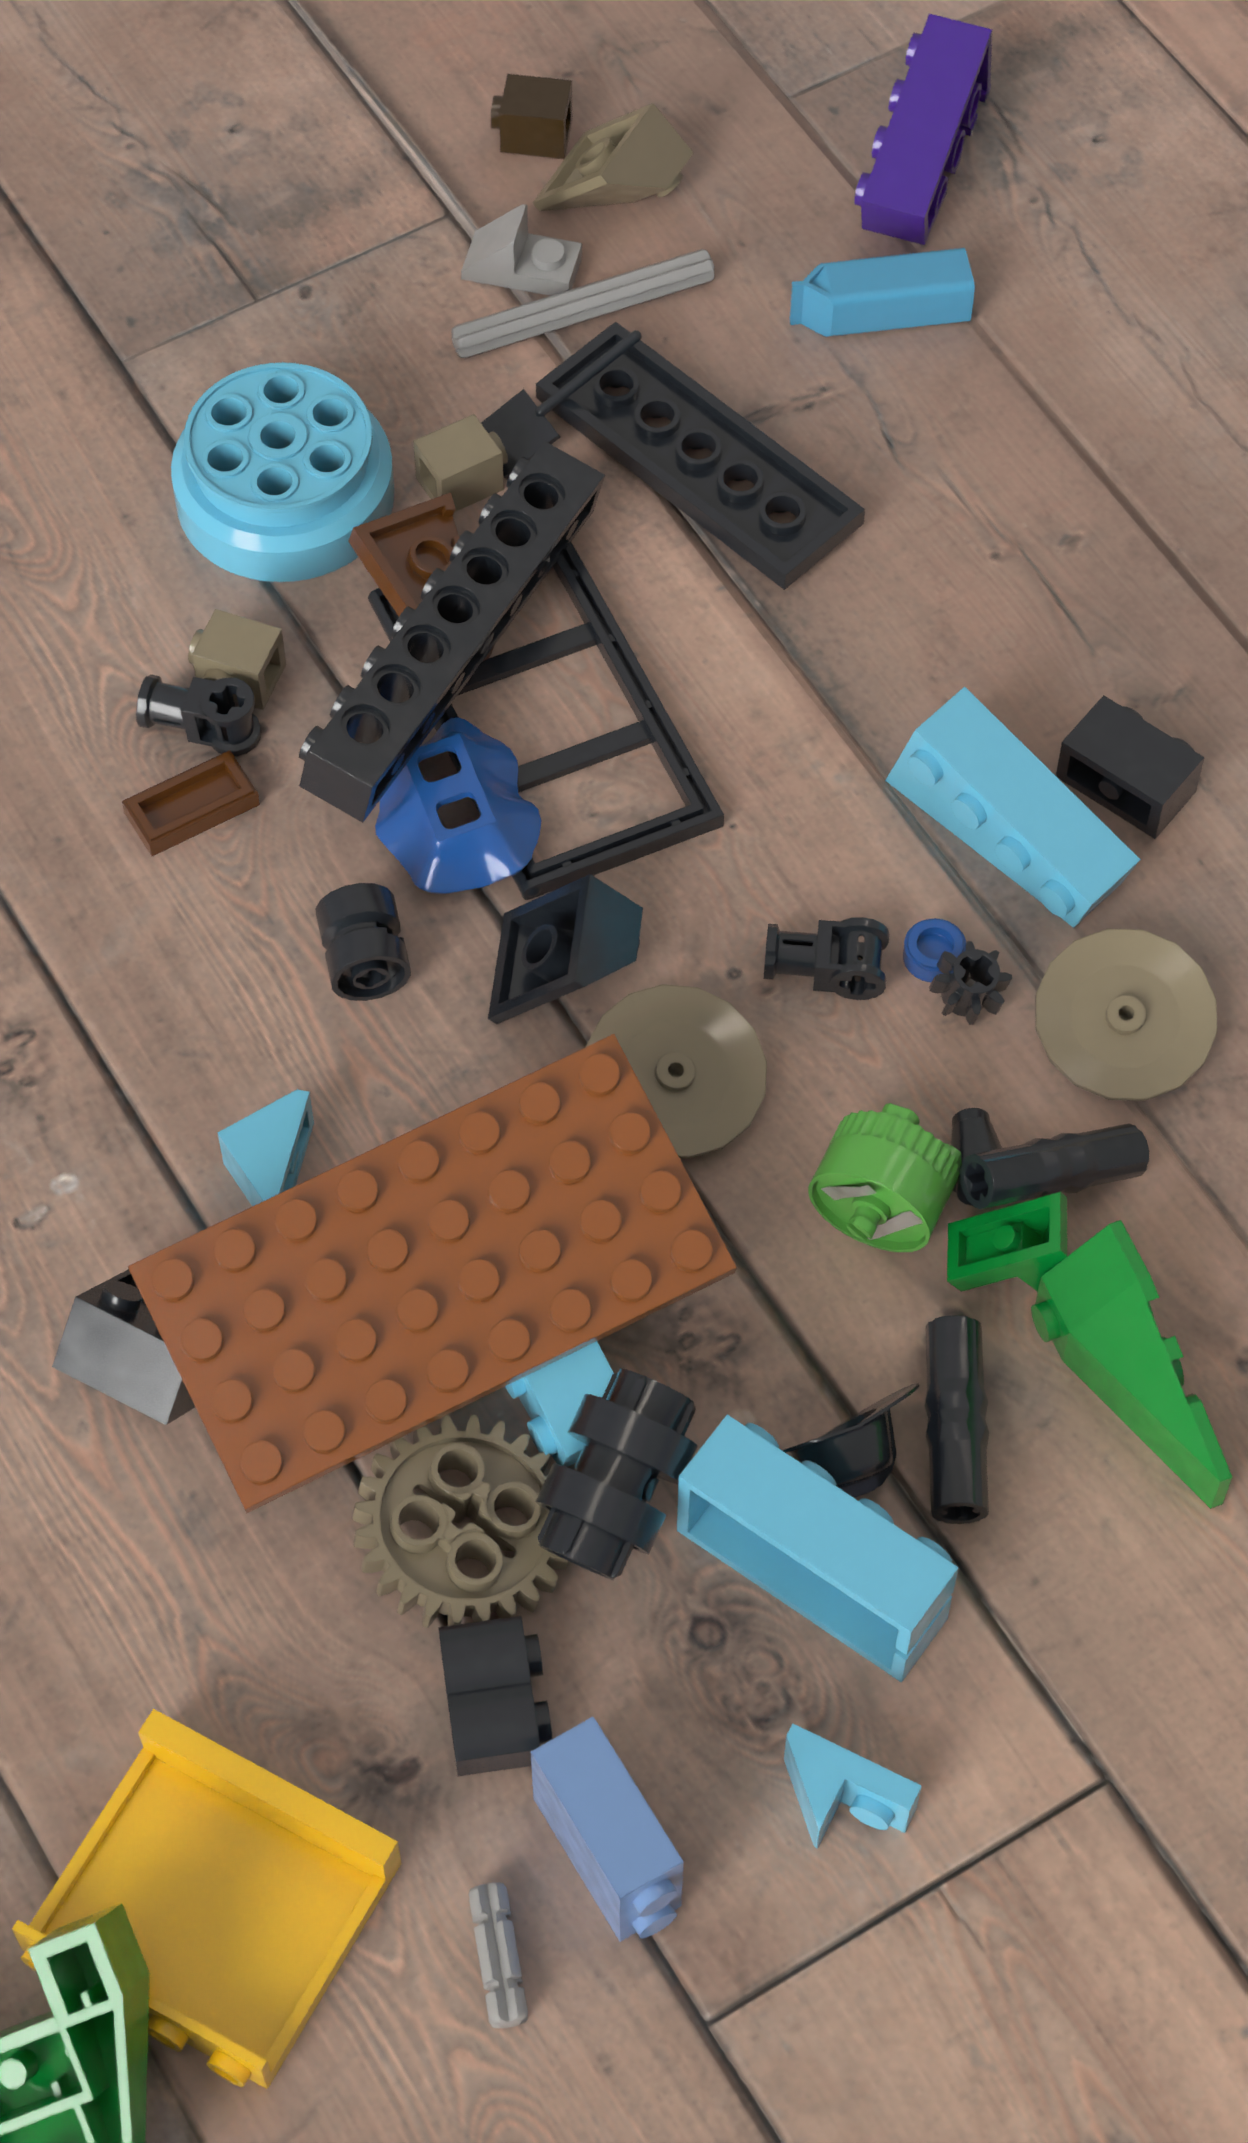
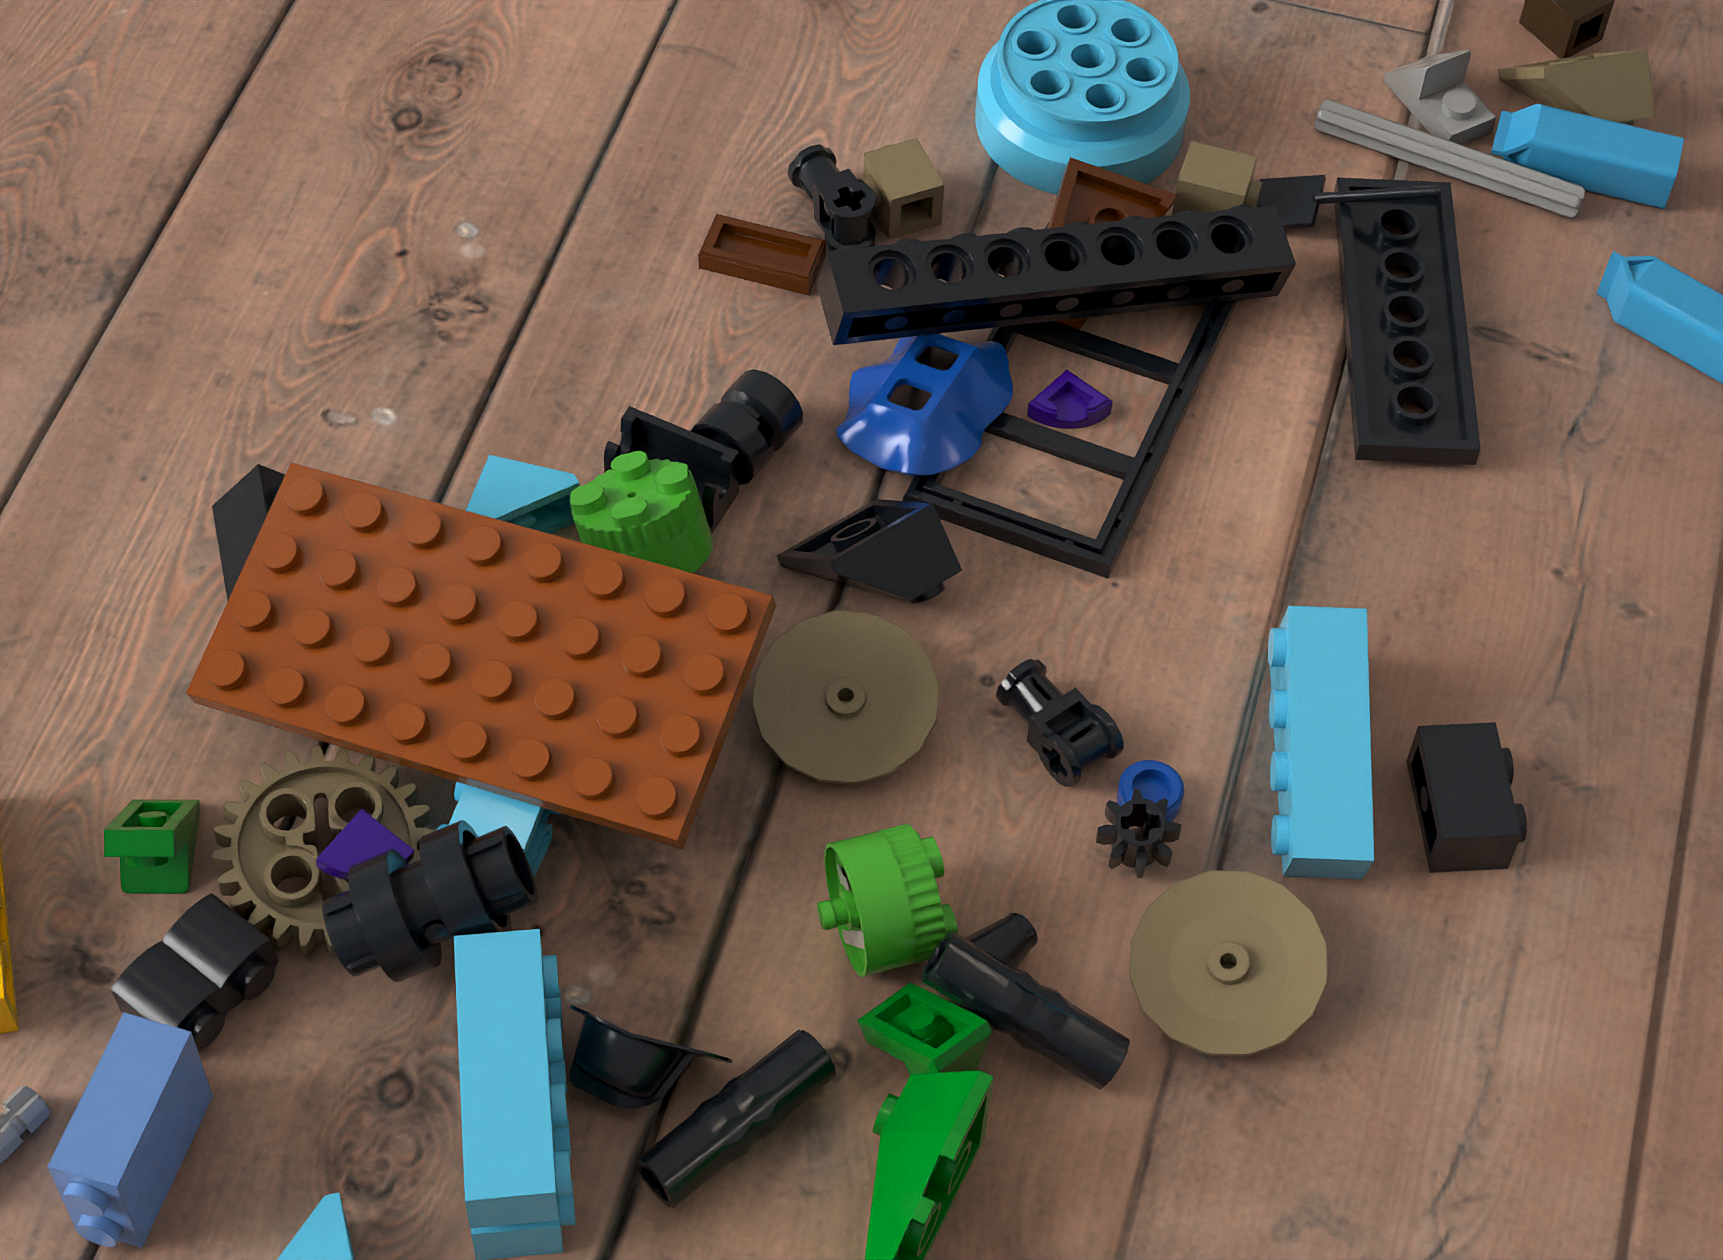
camera: 45 degrees right, 5 degrees down
none -> green slope [104,799,200,894]
none -> dark purple tile [316,809,415,879]
none -> bright green piece [570,451,713,573]
none -> black hinge [604,406,739,534]
none -> dark purple tile [1027,370,1113,429]
none -> dark azure piece [1491,104,1684,209]

